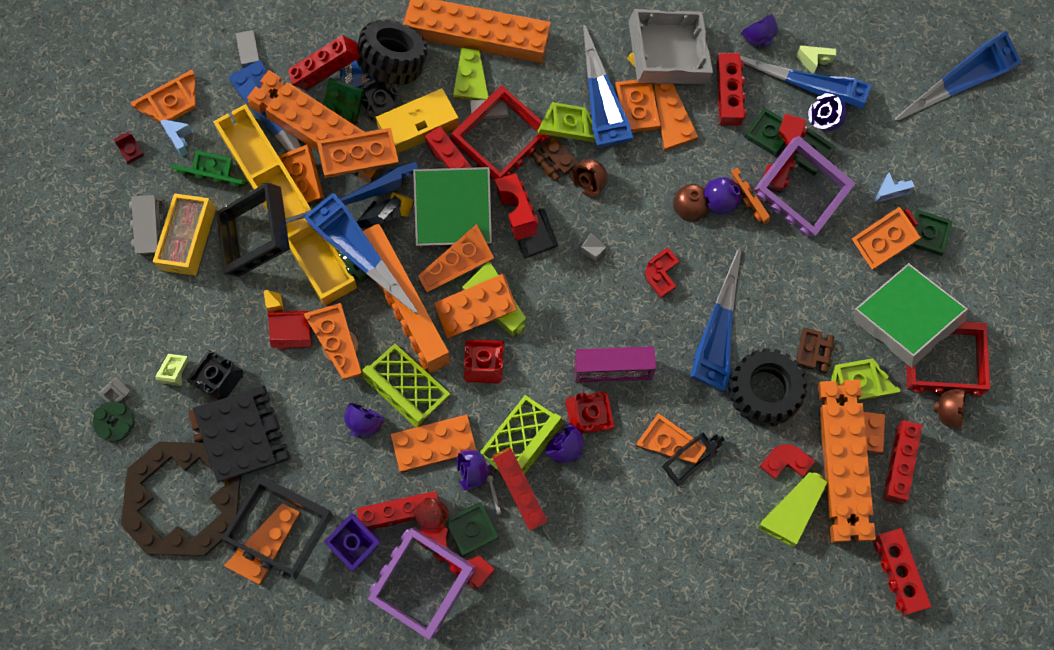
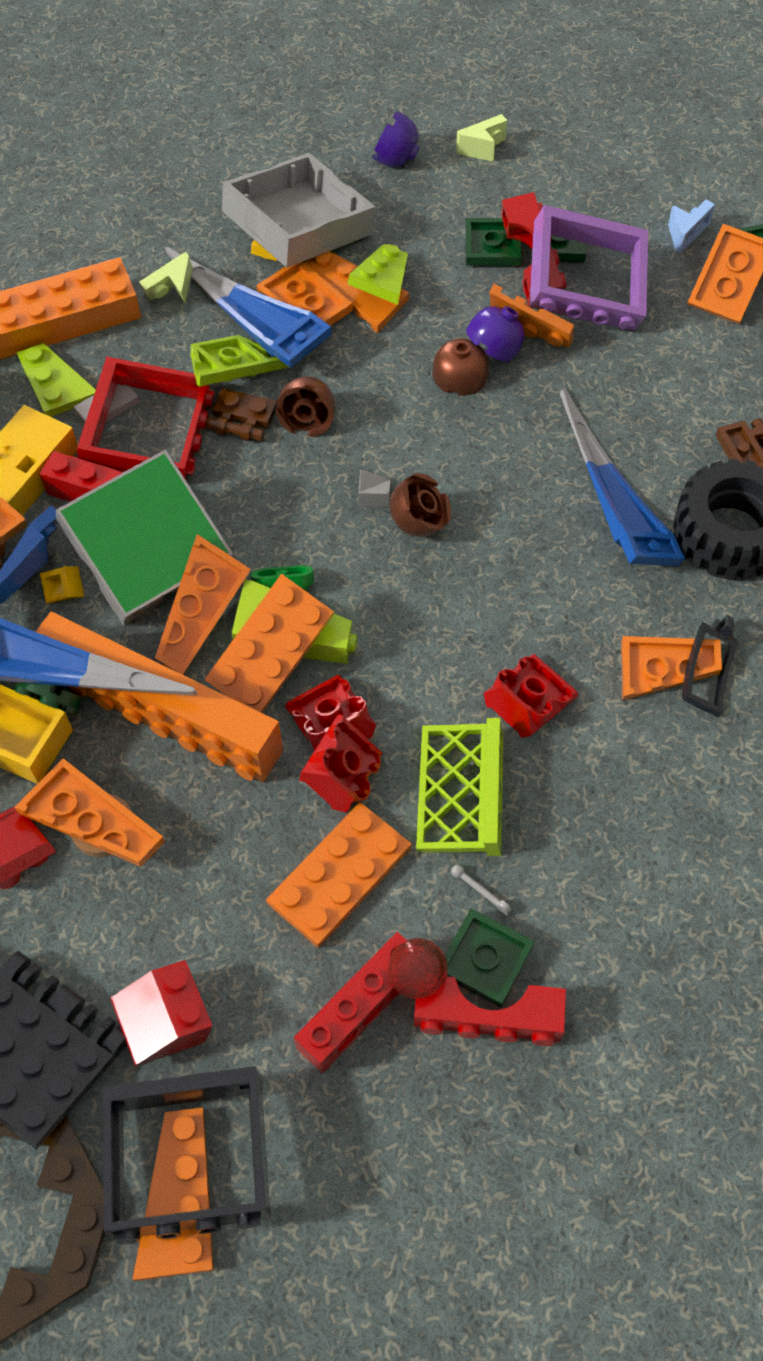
camera: 30 degrees left, 10 degrees down
dark purple slope [324,512,381,571] -> none
dark purple cylinder [344,402,385,438] -> none
black slope [357,195,402,228] -> none
lime fence [362,344,450,428] -> none
medium lavender window [368,527,476,640] -> none
dark purple cylinder [457,450,491,490] -> none
red arch [492,447,548,531] -> none
red arch [495,173,539,240] -> none
black slope [512,208,559,259] -> none
dark purple cylinder [545,424,584,464] -> none
magenta brick [574,346,656,383] -> none
red plate [645,247,680,298] -> none
red brick [716,53,746,126] -> none
blue plate [741,56,872,109] -> none
dark purple cylinder [808,94,847,132] -> none
blue plate [895,31,1022,120] -> none
none -> slope [111,960,212,1067]
none -> yellowish green slope [139,252,193,303]
none -> green plate [251,565,314,590]
none -> red slope [299,715,383,813]
none -> lime wing [348,244,408,305]
none -> copper cylinder [389,473,451,537]

